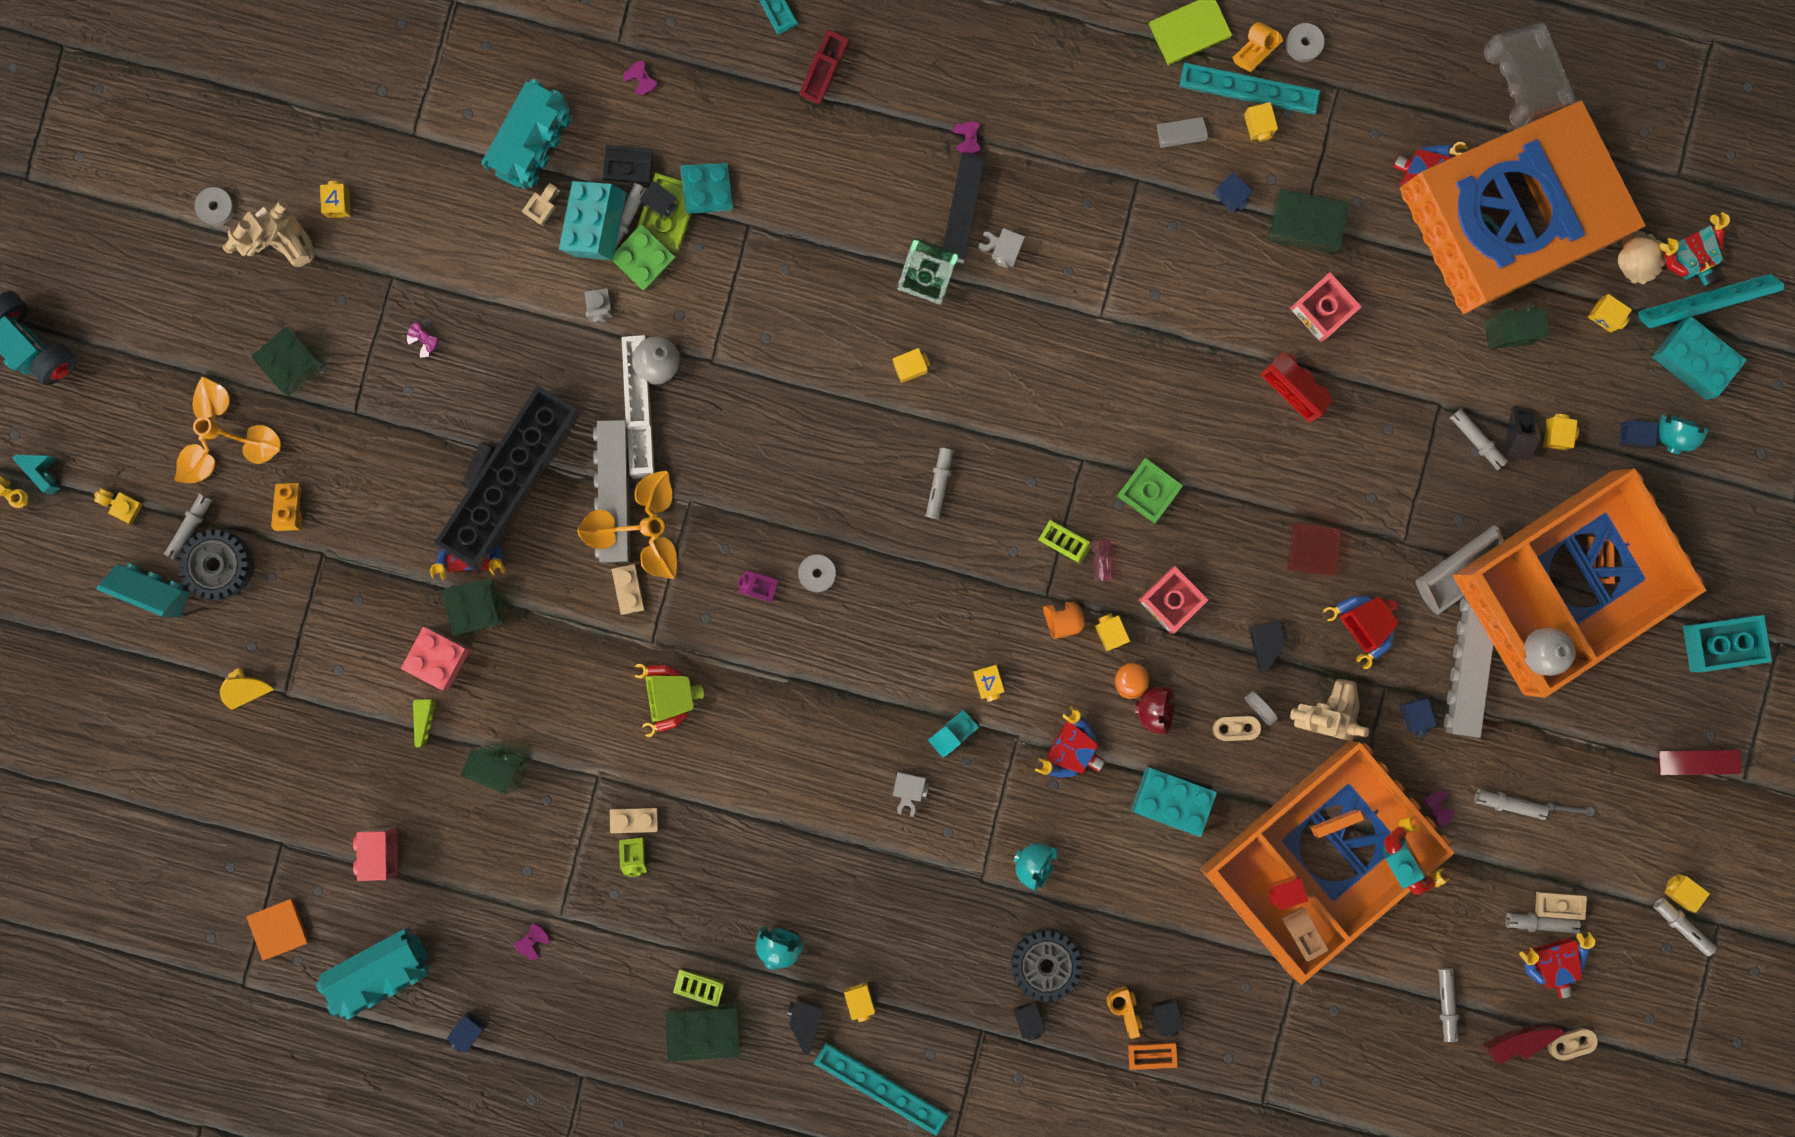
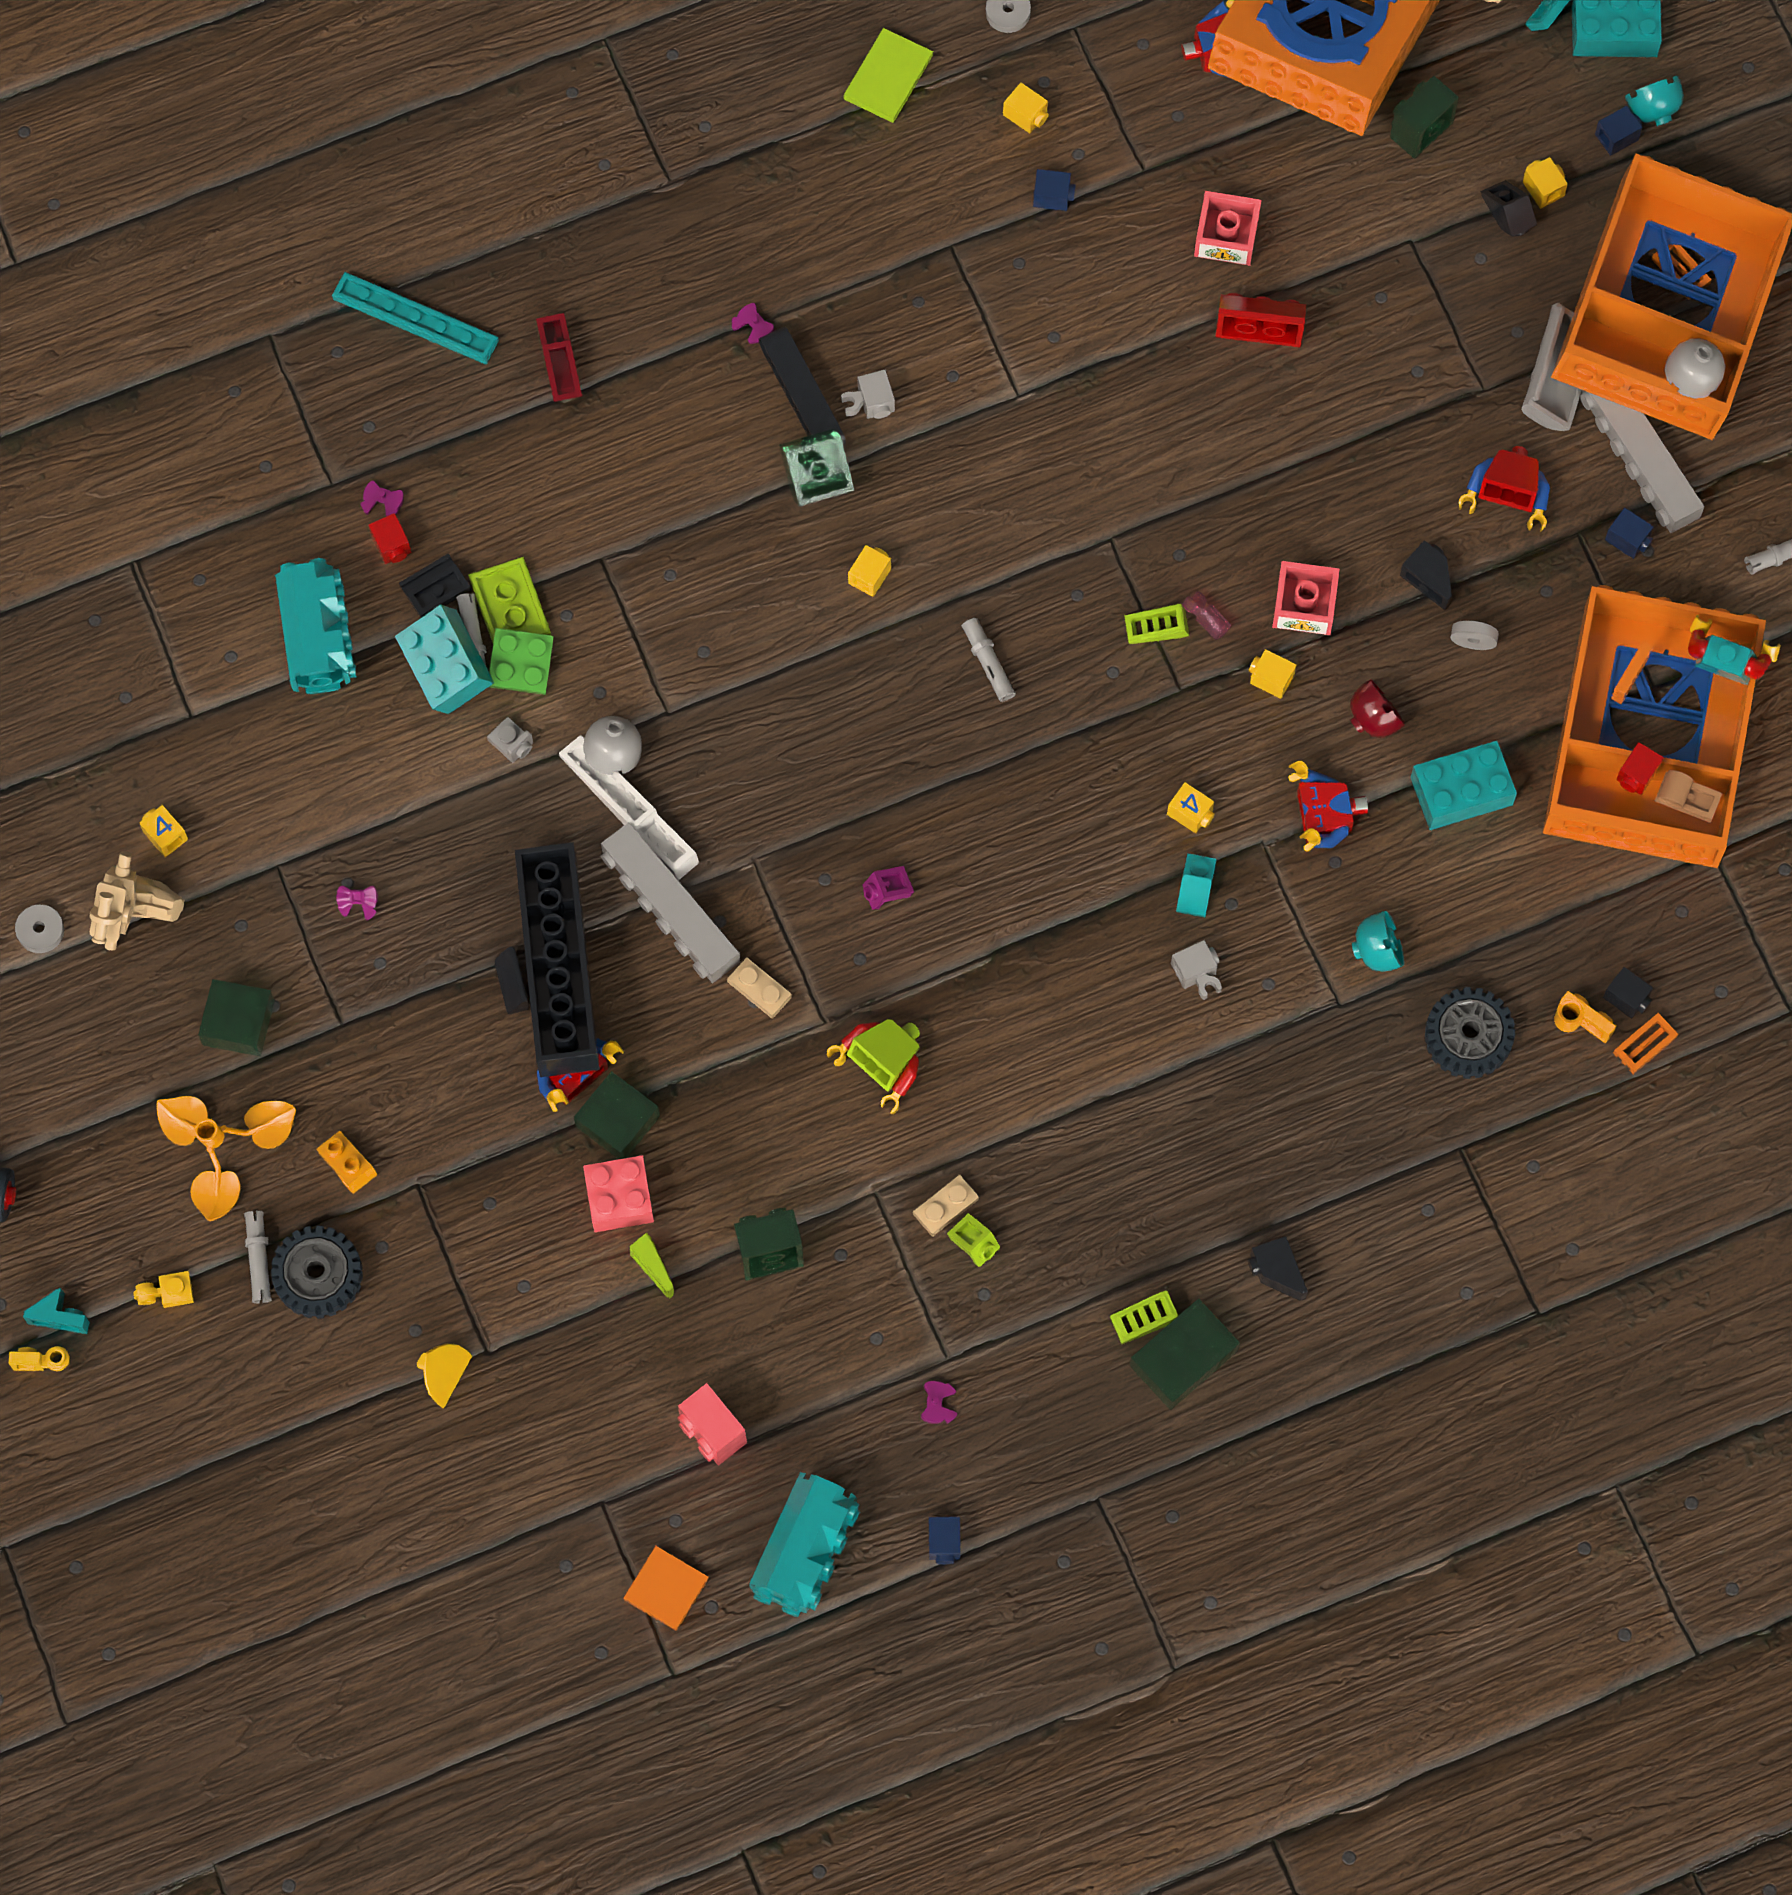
camera: 35 degrees left, 15 degrees down
teal slope [96,562,190,618] -> none
tan plate [522,183,560,226] -> none
light orange plant [578,471,677,579] -> none
black brick [640,181,679,221] -> none
teal plate [680,163,733,213] -> none
teal cylinder [755,926,804,970] -> none
light grey piece [798,555,836,592] -> none
teal tile [813,1042,948,1136] -> none
yellow brick [844,982,875,1022] -> none
black brick [1013,1001,1045,1041] -> none
orange helmet [1043,602,1084,639] -> none
orange helmet [1114,663,1149,699] -> none
bright green plate [1117,458,1183,524] -> none
light grey slope [1156,117,1208,148] -> none
teal tile [1179,62,1321,115] -> none
tan plate [1212,716,1261,741] -> none
light orange plate [1232,22,1283,72] -> none
clear green brick [1266,189,1350,254] -> none
clear red plate [1287,523,1341,576] -> none
tan piece [1290,679,1369,742] -> none
magenta piece [1424,790,1454,826] -> none
light grey pin [1450,408,1509,470] -> none
yellow brick [1588,294,1632,333] -> none
none -> red brick [368,513,411,565]

